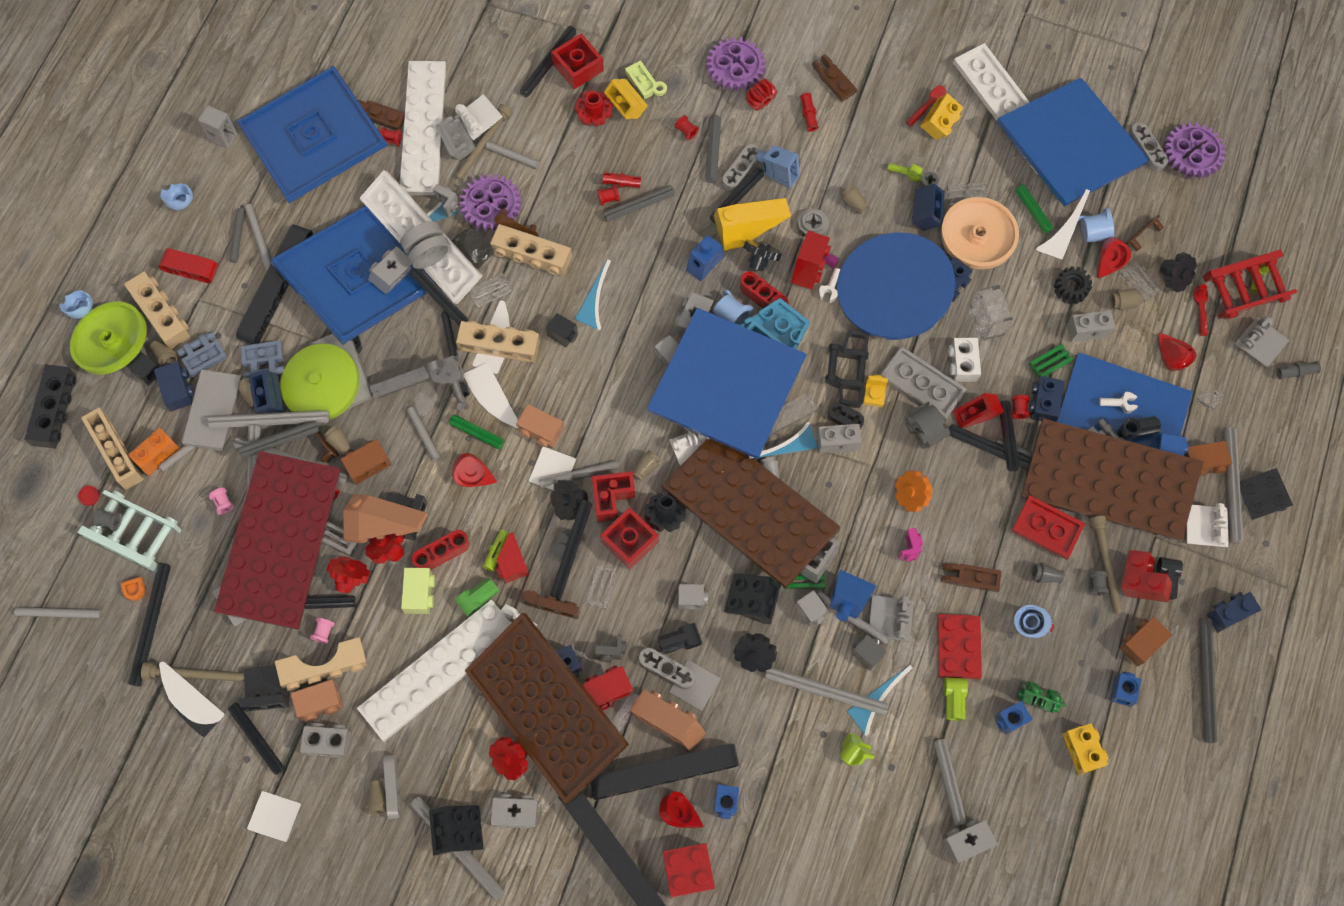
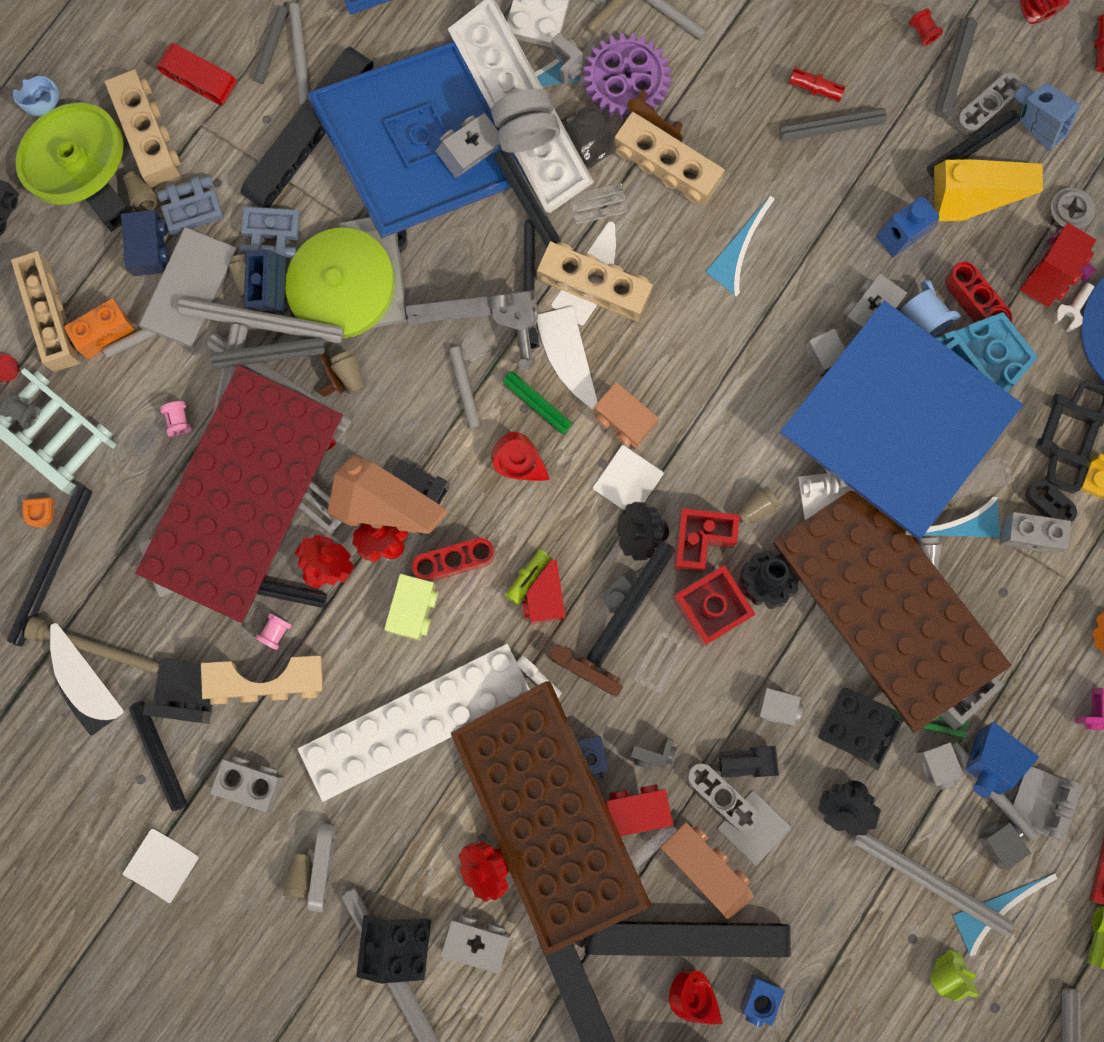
camera: 15 degrees right, 10 degrees up
nougat brick [291,679,343,722] -> none
dark orange brick [341,439,391,485] -> none
bright green piece [455,577,499,618] -> none
light grey bar [539,460,619,488] -> none
black brick [546,313,578,348] -> none
red bush [597,185,620,206] -> none
black plant [743,239,782,271] -> none

